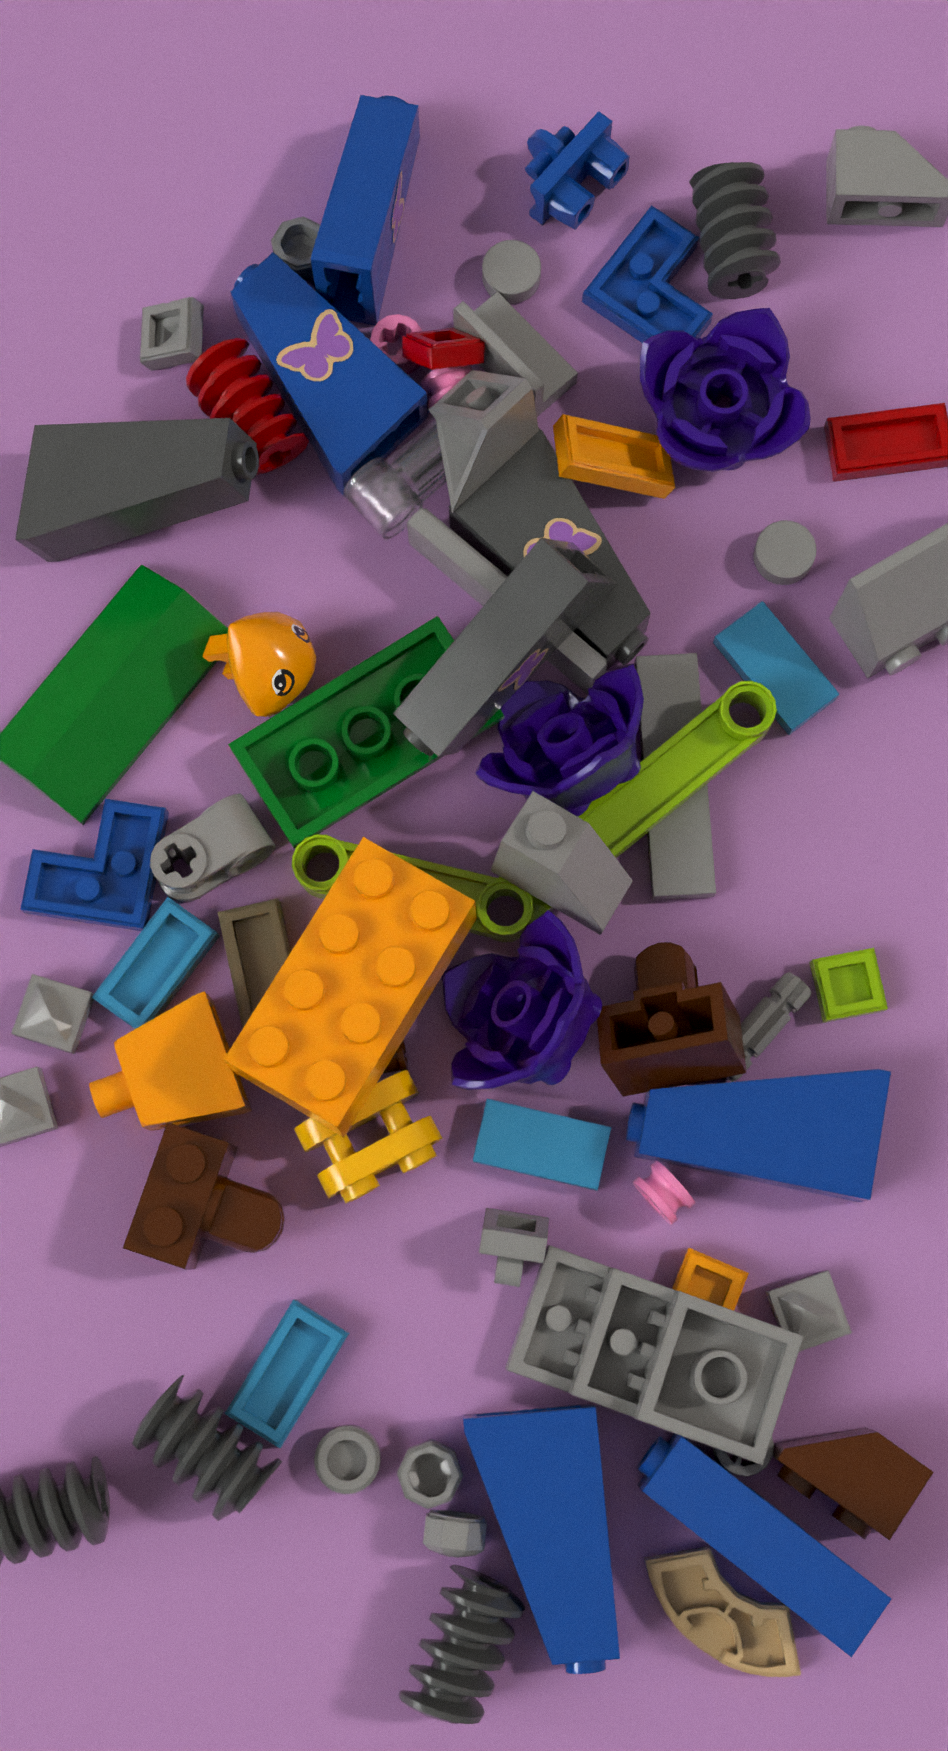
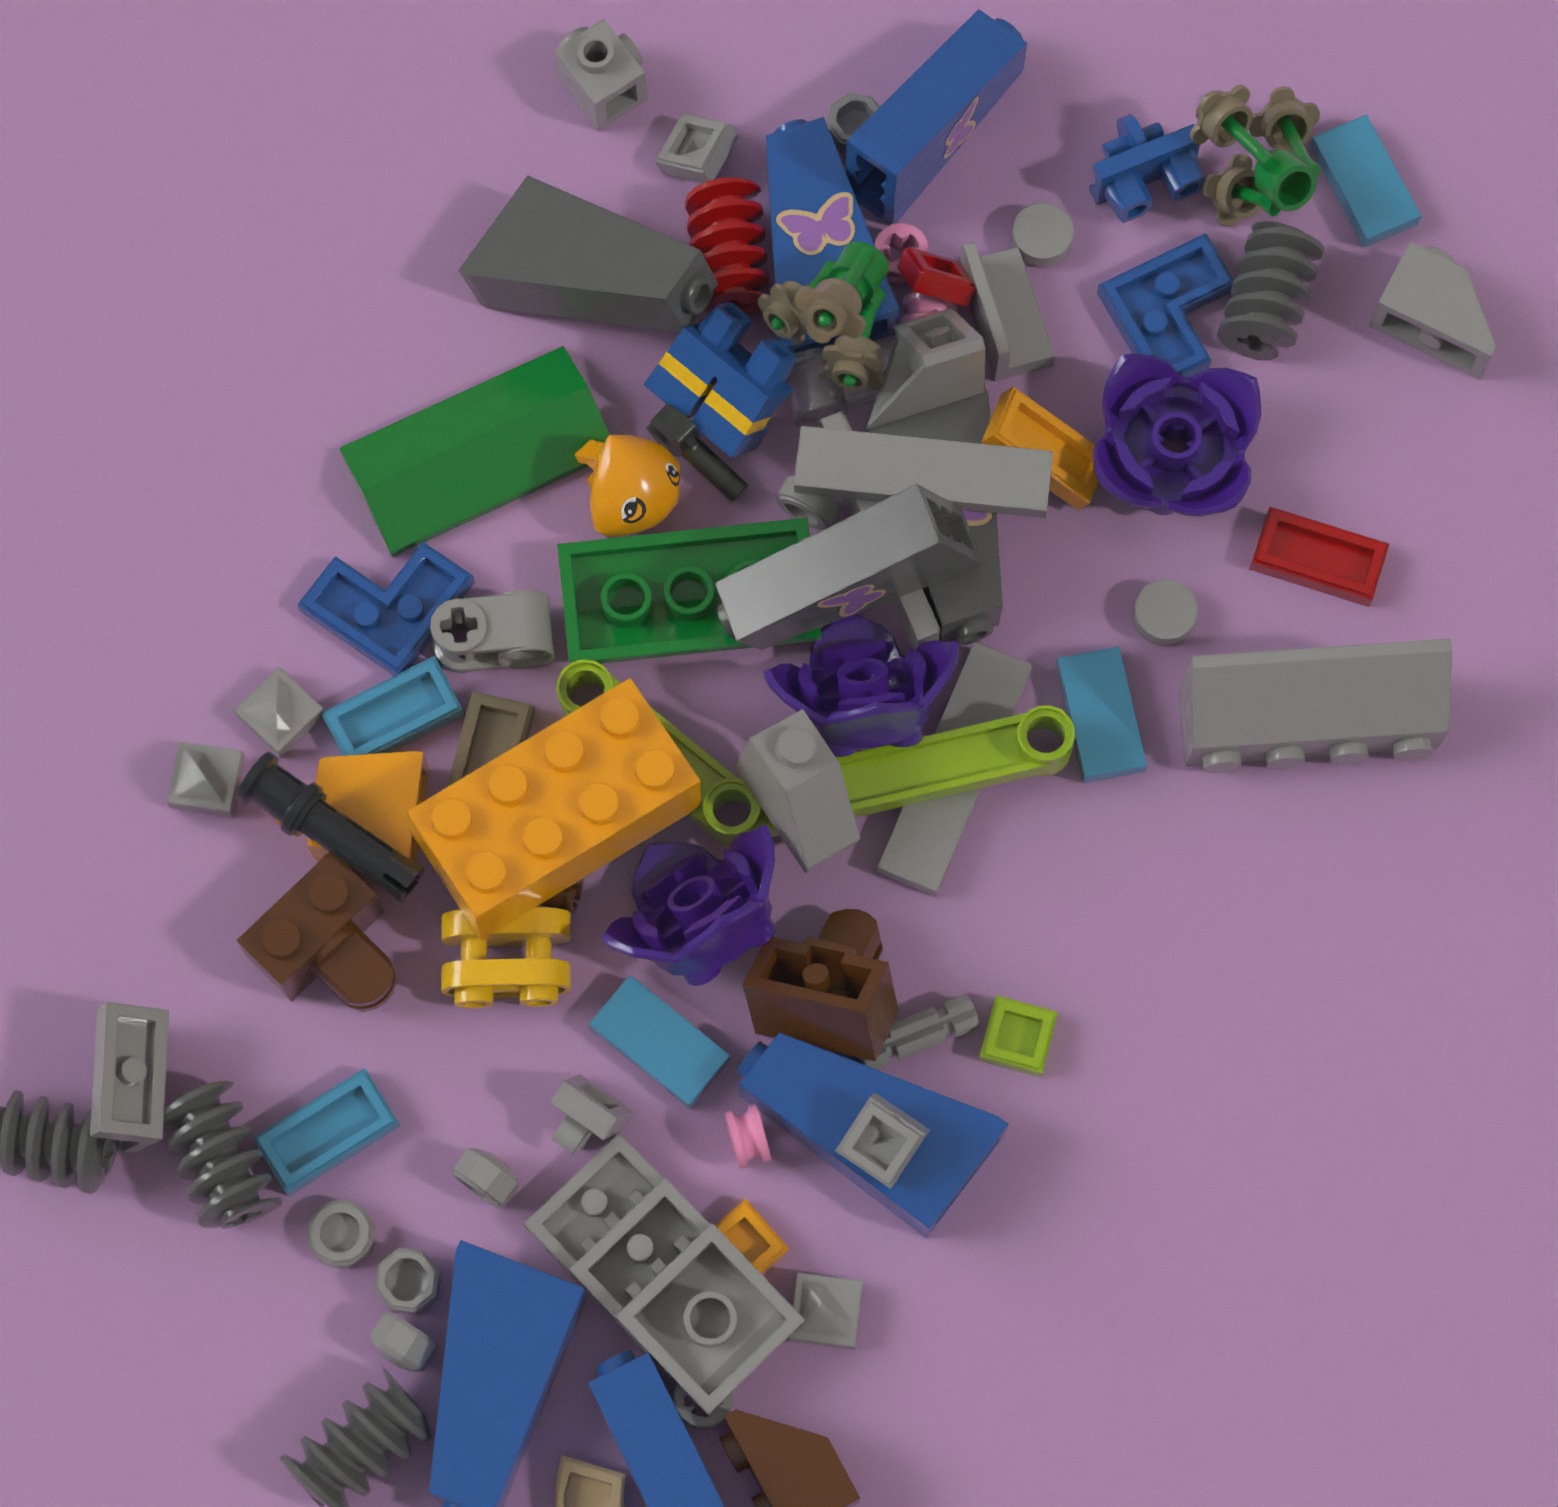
camera: 25 degrees right, 5 degrees down
none -> light grey panel [90,1002,169,1153]
none -> black pin [236,752,425,903]
none -> light grey tile [452,1148,519,1209]
none -> light grey brick [554,19,648,131]
none -> blue hips [643,302,797,458]
none -> pearl dark grey bar [646,403,749,503]
none -> dark tan plant [758,241,889,391]
none -> light grey tile [776,476,841,530]
none -> light grey tile [794,426,1053,518]
none -> light grey tile [835,1092,930,1189]
none -> plant [1190,85,1321,227]
none -> dark azure tile [1310,114,1421,248]

